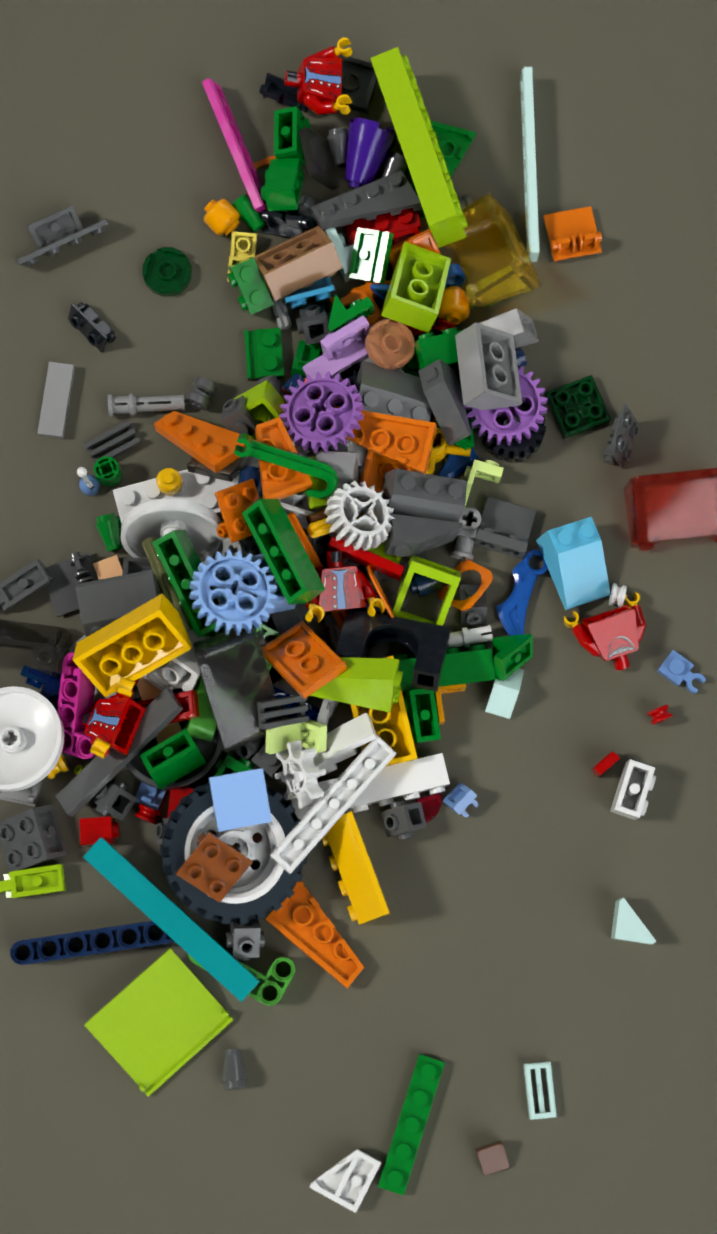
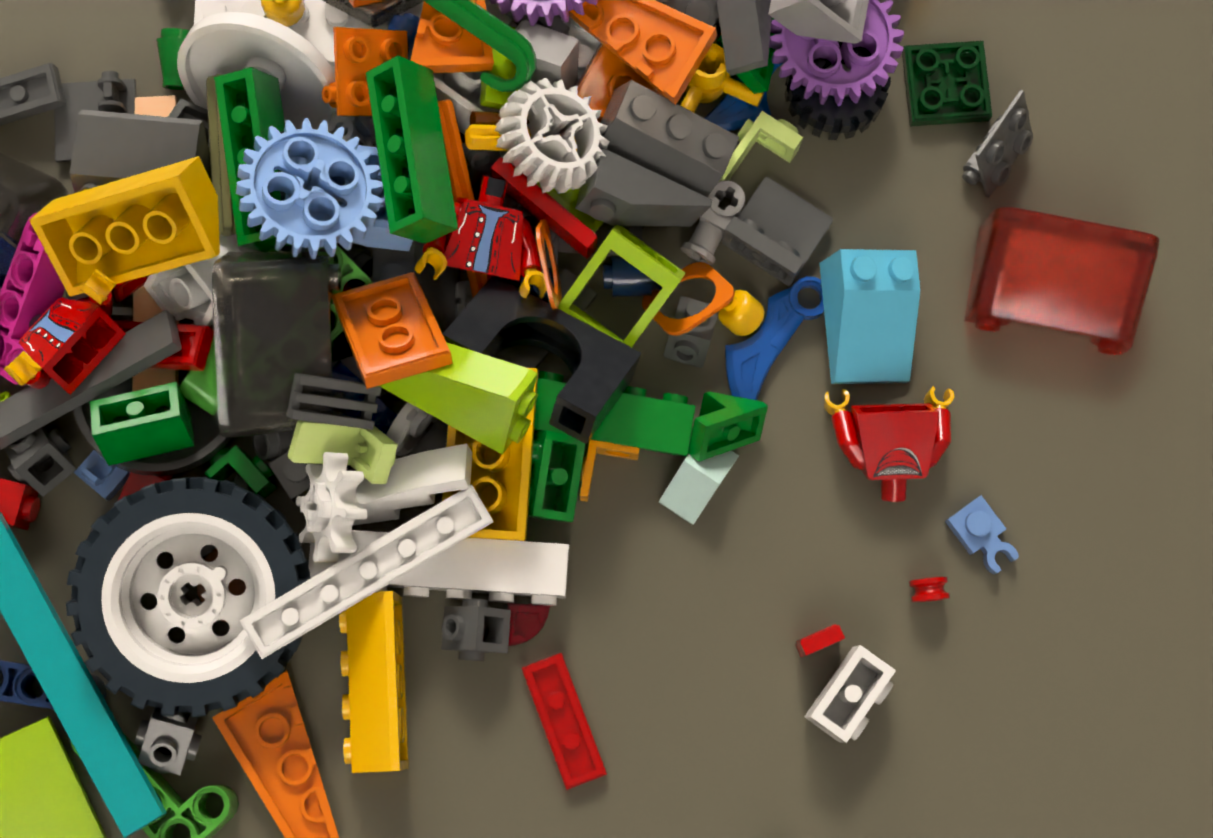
camera: 15 degrees right, 0 degrees up
red bush [134,804,161,825] -> none
dark orange hinge [176,832,253,903] -> none
light blue tile [209,768,272,832] -> none
medium blue tile [442,782,478,818] -> none
white pin [448,625,493,648] -> none
white bush [609,583,627,607] -> none
none -> red tile [522,653,607,790]
none -> yellow piece [718,289,765,336]

